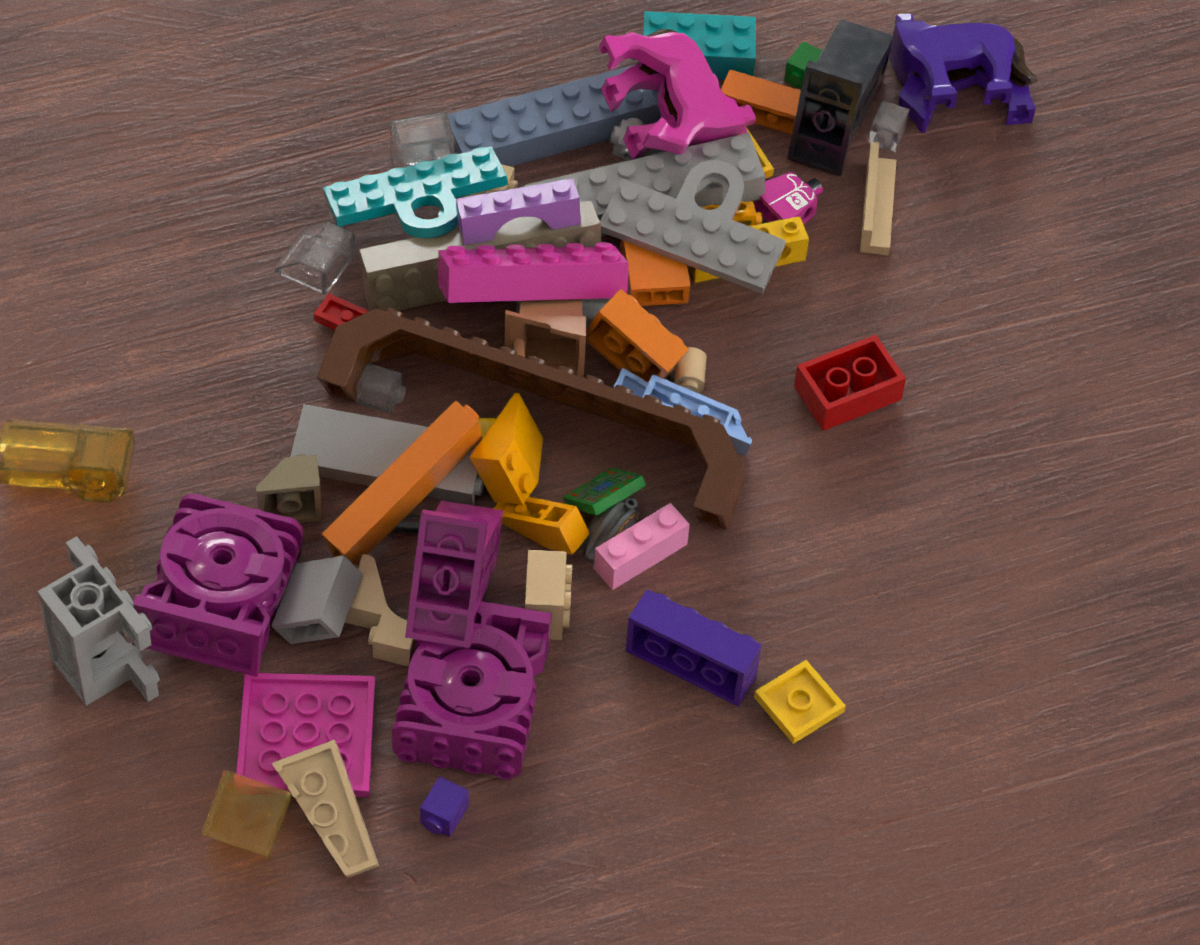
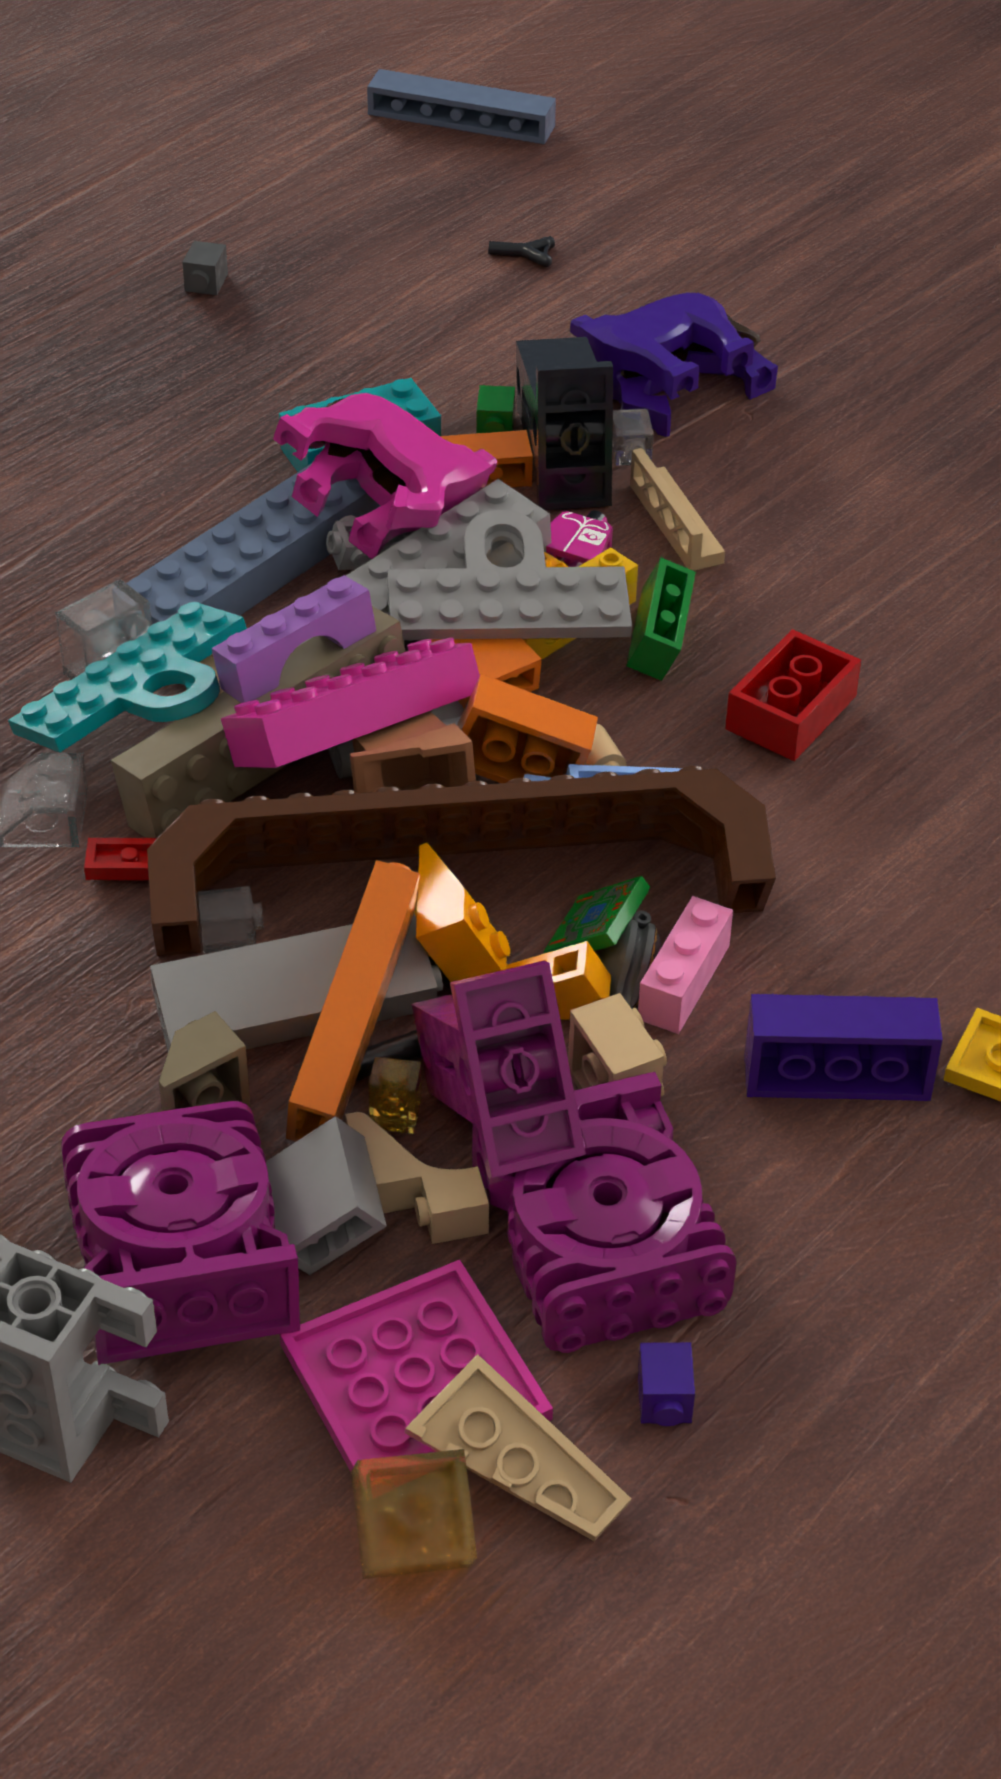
camera: 25 degrees left, 10 degrees down
none -> clear yellow brick [369,1057,422,1134]
none -> green brick [626,557,696,681]

